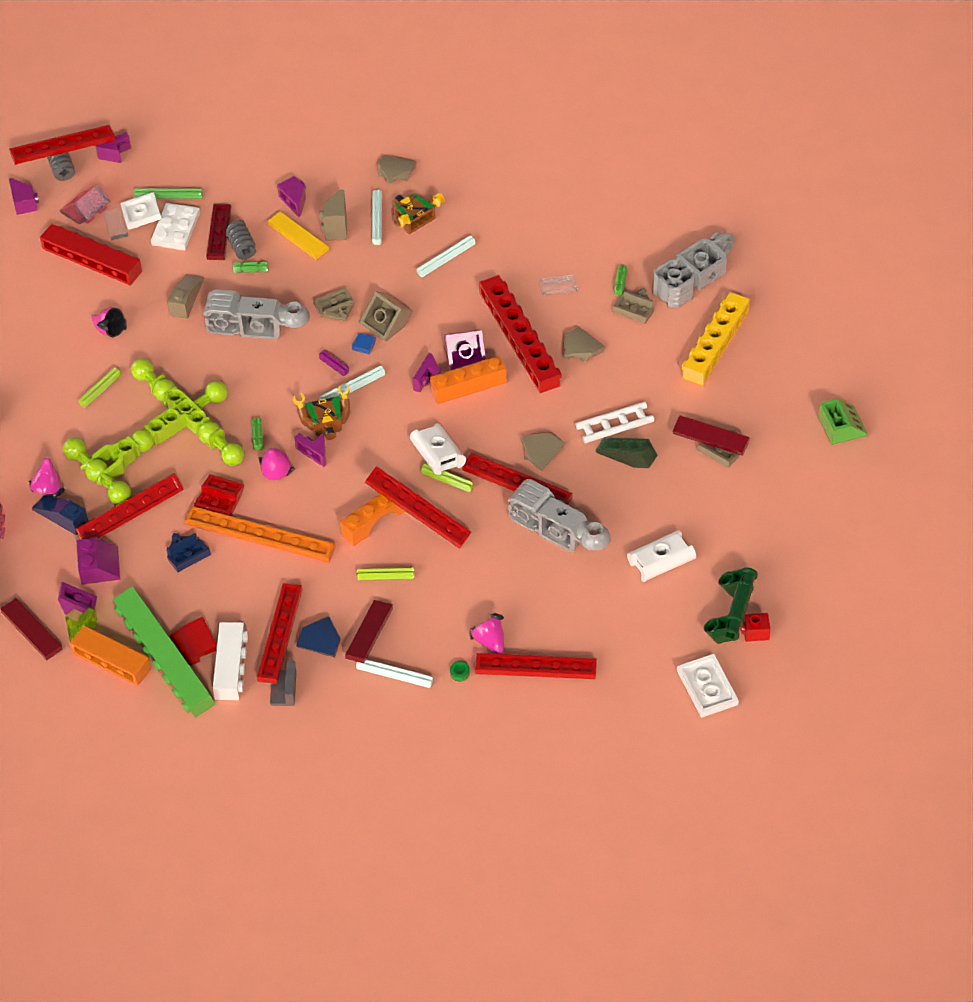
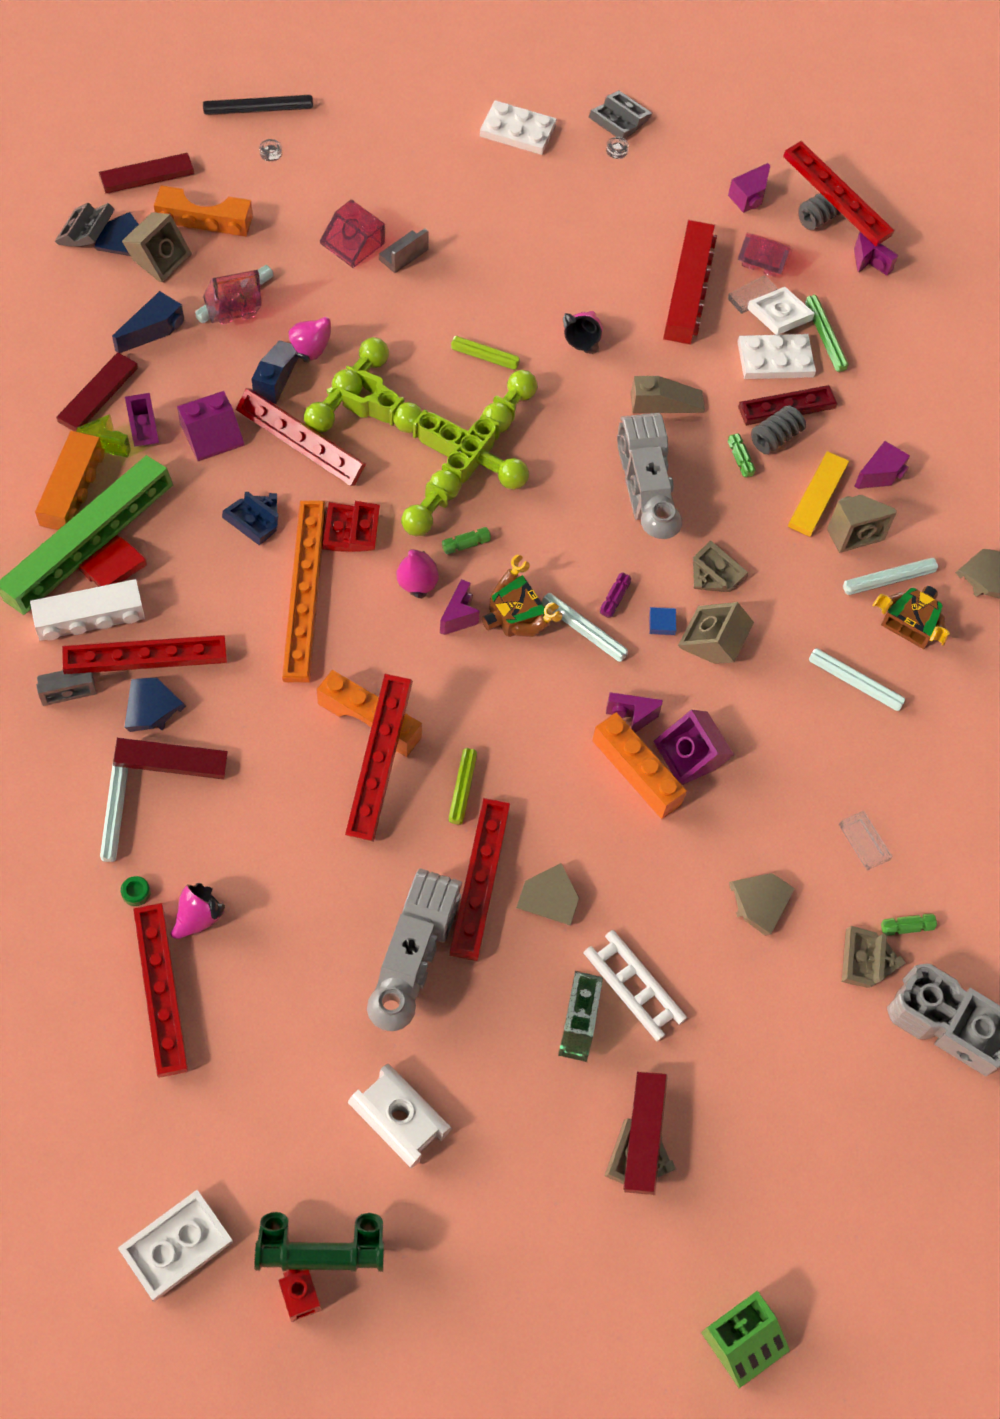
camera: 65 degrees right, 10 degrees up
lime axle [357,567,415,580] -> none
white piece [410,423,466,475] -> none
red brick [479,275,562,393] -> none
yellow brick [681,292,750,386] -> none

